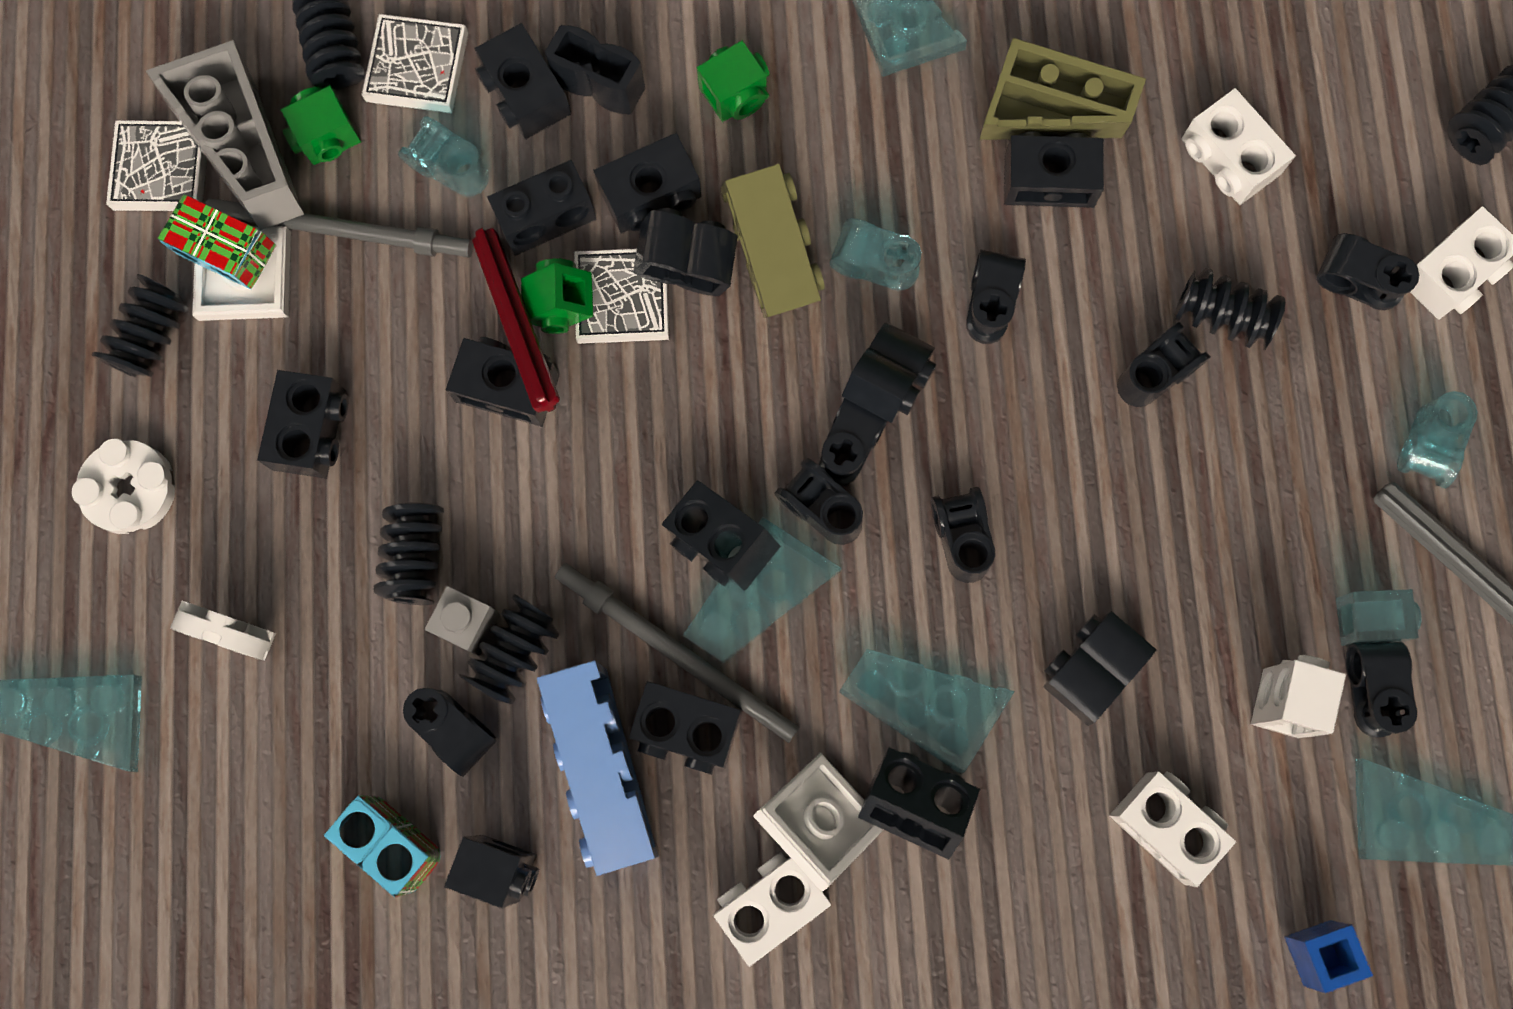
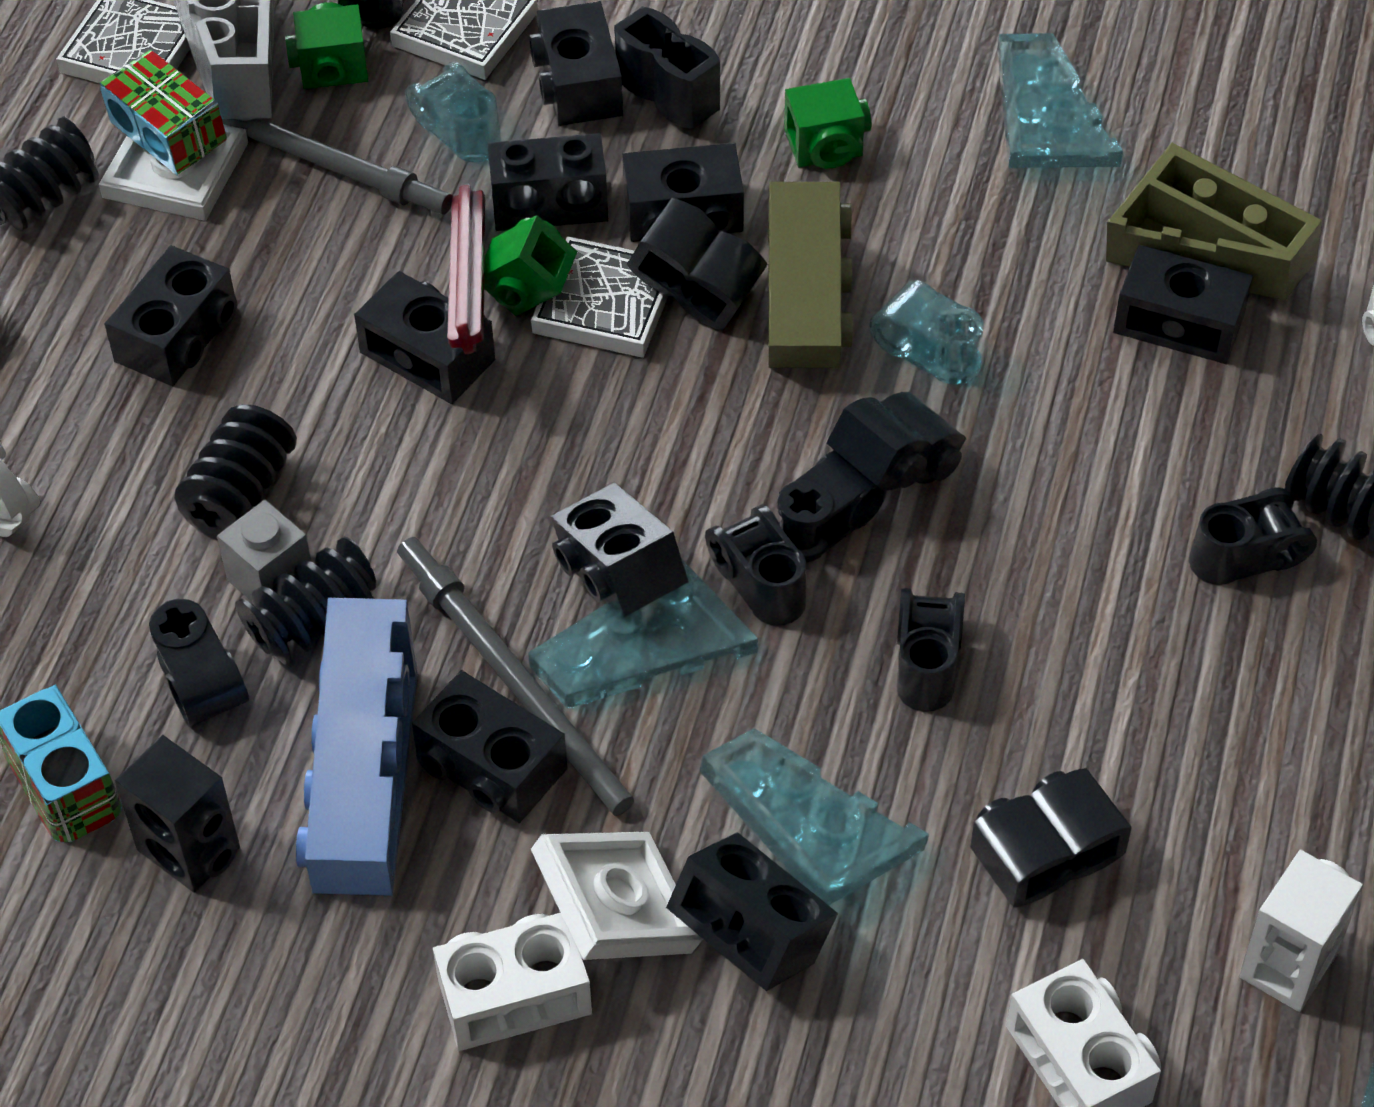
camera: 15 degrees right, 25 degrees down
black piece [966,249,1026,344] -> none

